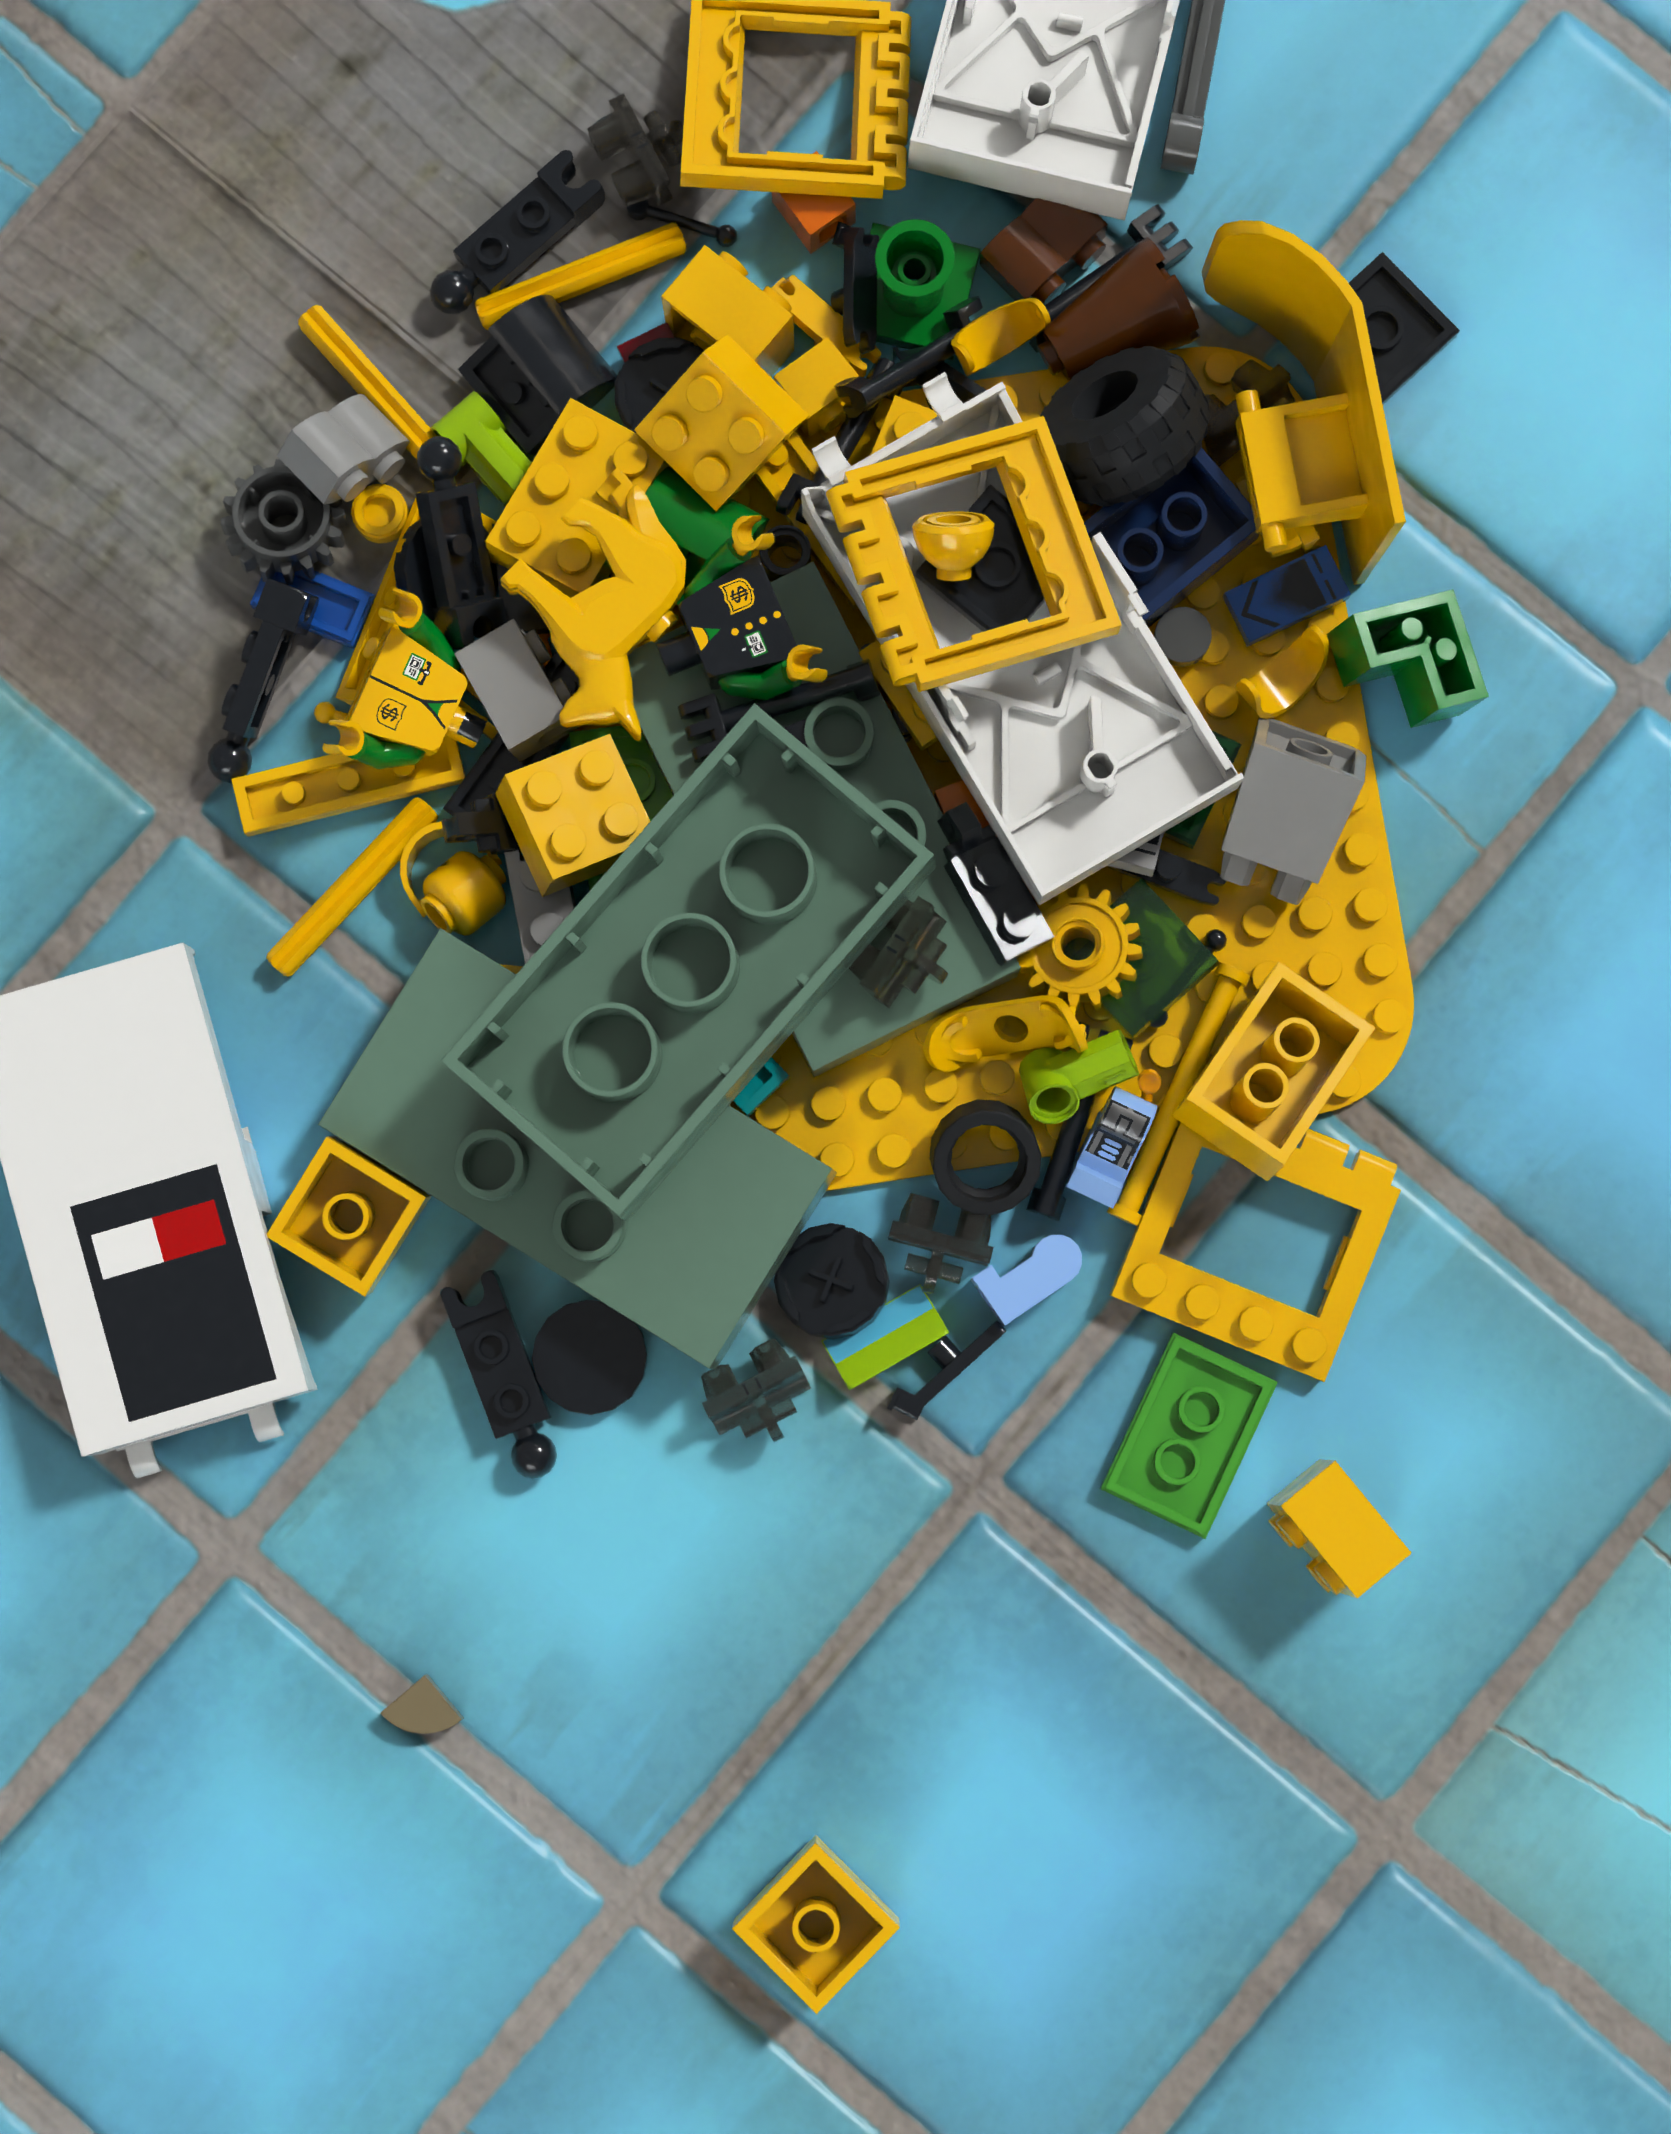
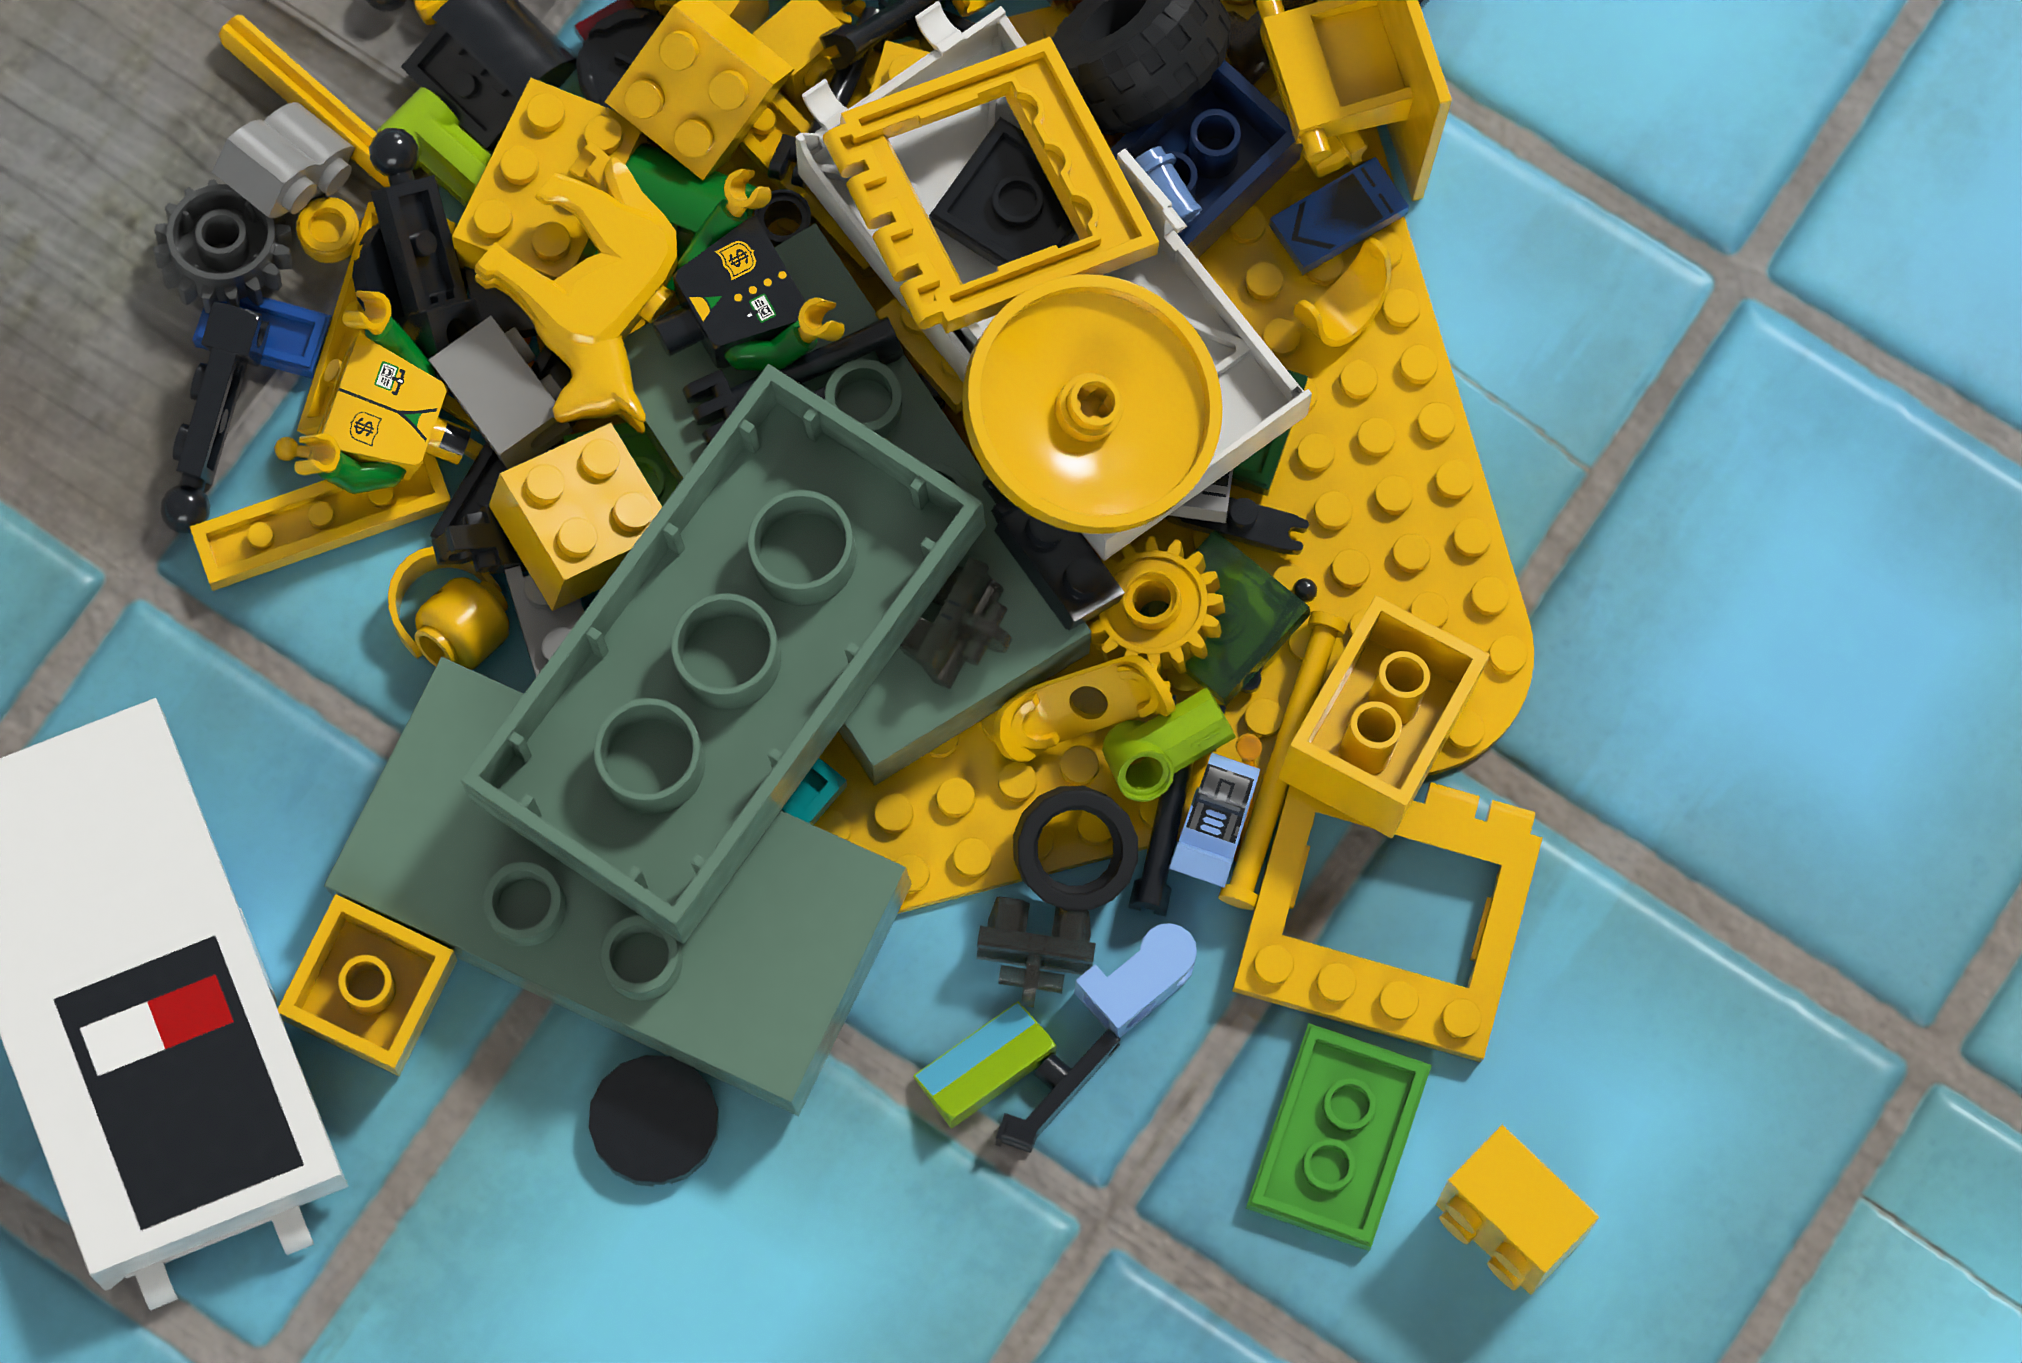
camera: 10 degrees left, 10 degrees down
yellow axle [266,797,438,977] -> none
black plate [440,1270,557,1478] -> none
clear smoke hips [701,1339,811,1443] -> none
black tile [774,1223,890,1340] -> none
yellow brick [912,511,995,581] -> none
dark grey tile [1154,607,1212,667] -> none
light grey hips [1220,718,1366,905] -> none
green brick [1326,589,1489,728] -> none
none -> yellow dish [962,274,1223,534]
none -> medium blue pin [1135,146,1202,224]

